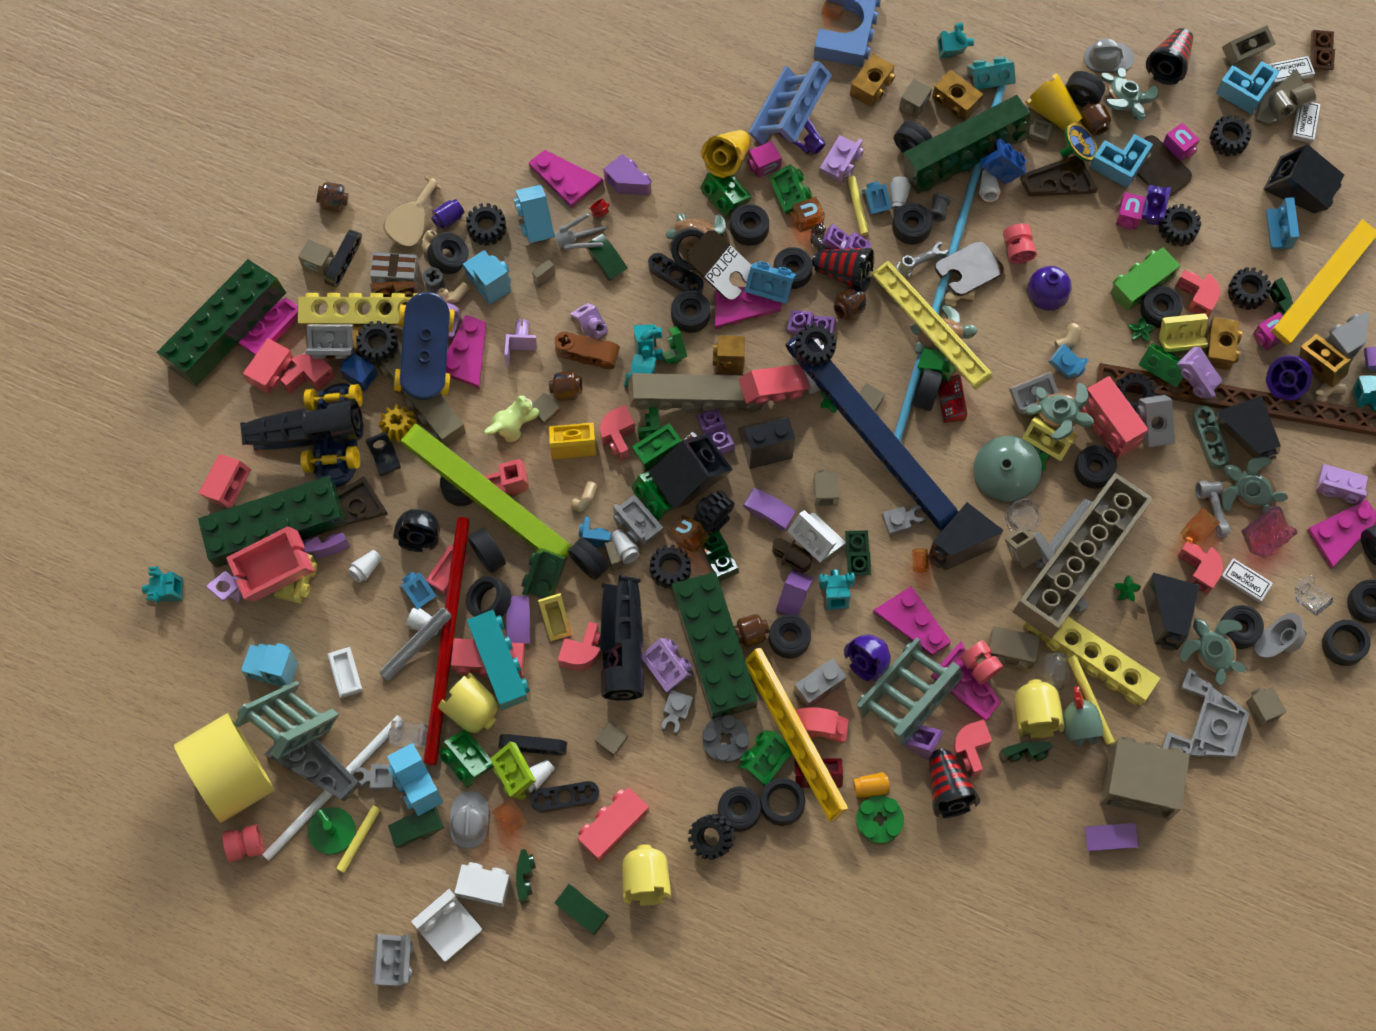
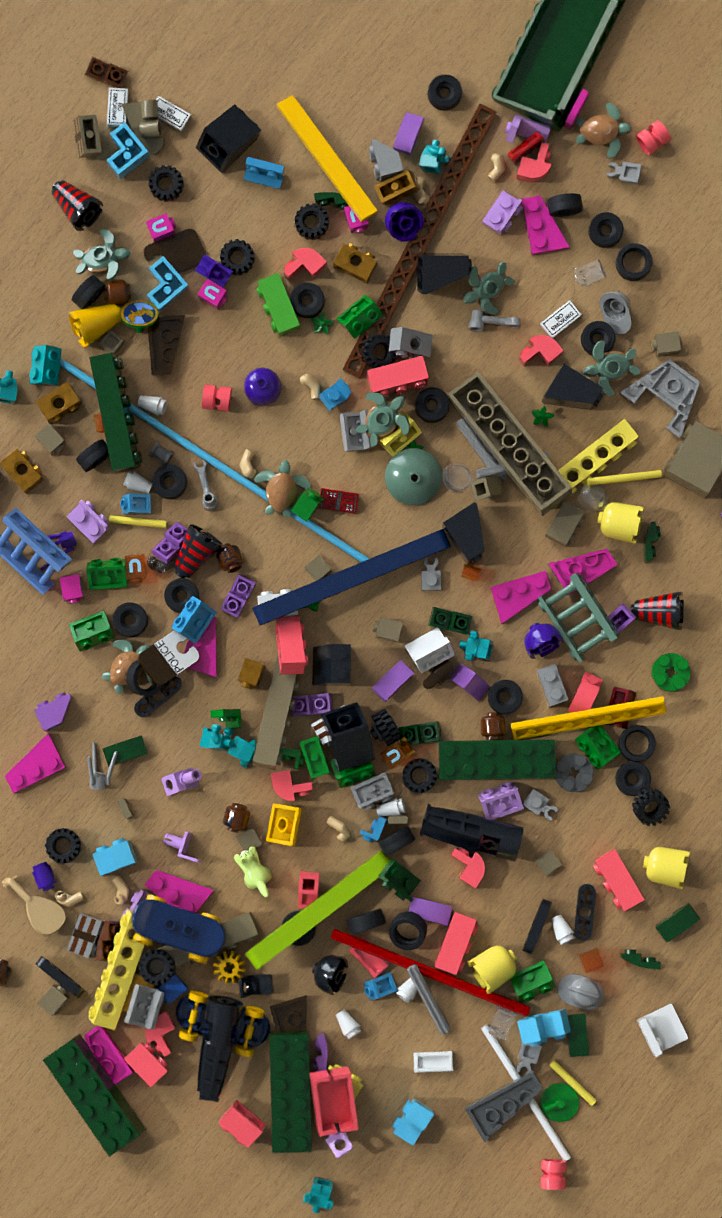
camera: 70 degrees left, 15 degrees up
light yellow wheel [174,713,275,823] -> none
sand green fence [234,681,339,759] -> none
light grey bracket [372,934,413,987] -> none
dark grey bush [423,267,445,294] -> none
black tyre [427,232,469,274] -> none
white brick [454,862,511,907] -> none
teal brick [467,610,530,711] -> none
lime bracket [490,742,536,800] -> none
medium azure brick [513,185,555,243] -> none
light yellow slope [538,593,572,642] -> none
dark orange piece [555,332,620,369] -> none
red plate [589,199,610,218] -> none
black tyre [671,291,710,333] -> none
yellow cone [701,130,751,178] -> none
black tyre [794,323,837,367] -> none
light orange piece [853,772,890,798] -> none
light yellow tile [871,261,993,390] -> none
black tyre [913,369,942,411] -> none
piece [935,241,1004,296] -> none
coral brick [952,719,992,777] -> none
coral wheel [959,640,1004,685] -> none
blue bracket [980,138,1026,184] -> none
sand green piece [1064,686,1103,747] -> none
light grey piece [1084,38,1134,72] -> none
light yellow bracket [1159,314,1208,352] -> none
lavender bracket [1177,347,1223,398] -> none
clear orange brick [1180,508,1220,546] -> none
sand green beam [1192,406,1229,469] -> none
clear pink bracket [1241,505,1298,558] -> none

